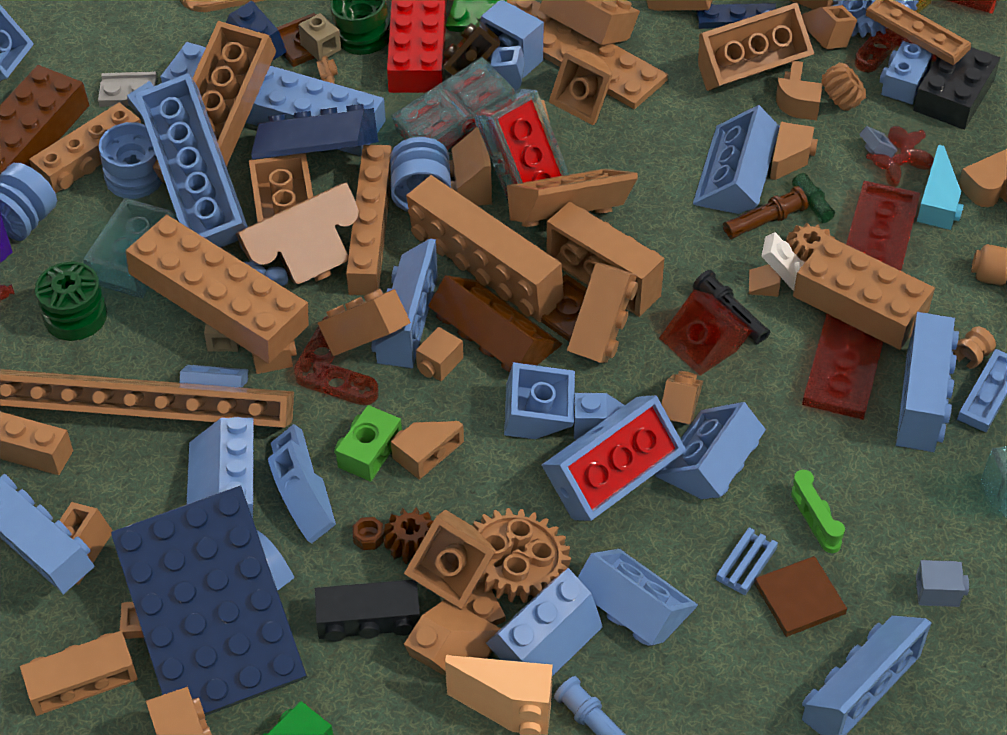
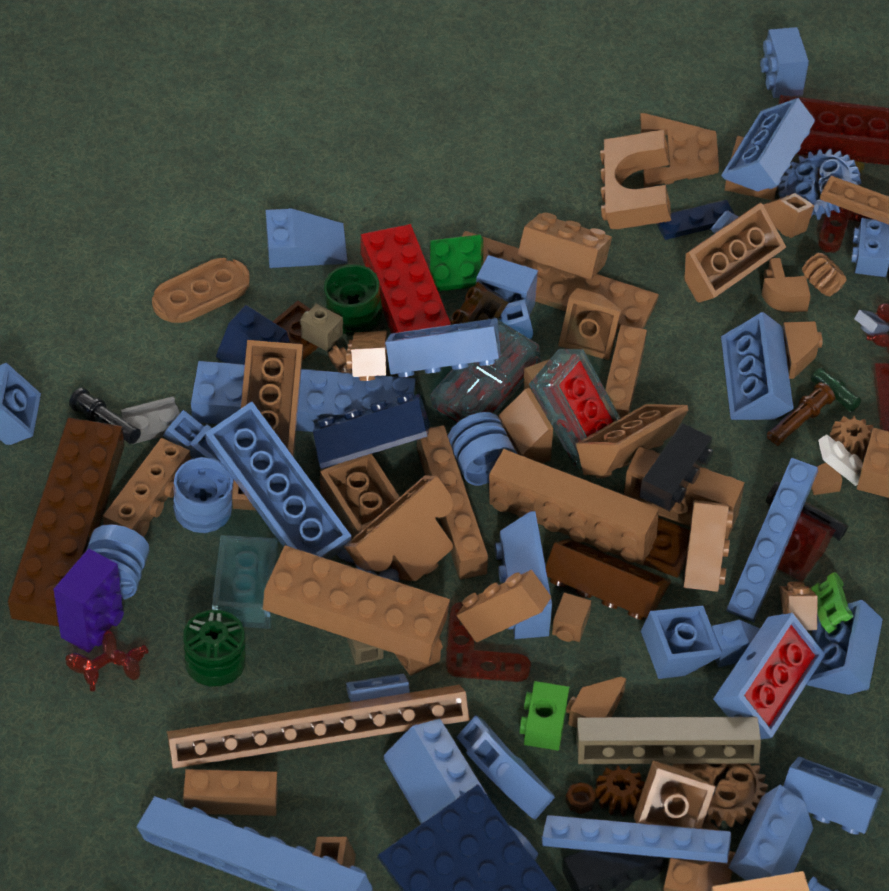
camera: 20 degrees left, 0 degrees up
none -> black pin [69,387,141,444]
none -> brick [346,331,388,381]
none -> medium blue slope [385,318,501,377]
none -> medium blue plate [542,815,731,863]
none -> dark tan brick [577,717,761,764]
none -> medium nougat brick [603,325,647,422]
none -> black brick [640,423,713,512]
none -> medium blue plate [727,458,818,622]
none -> bright green plate [811,572,853,633]

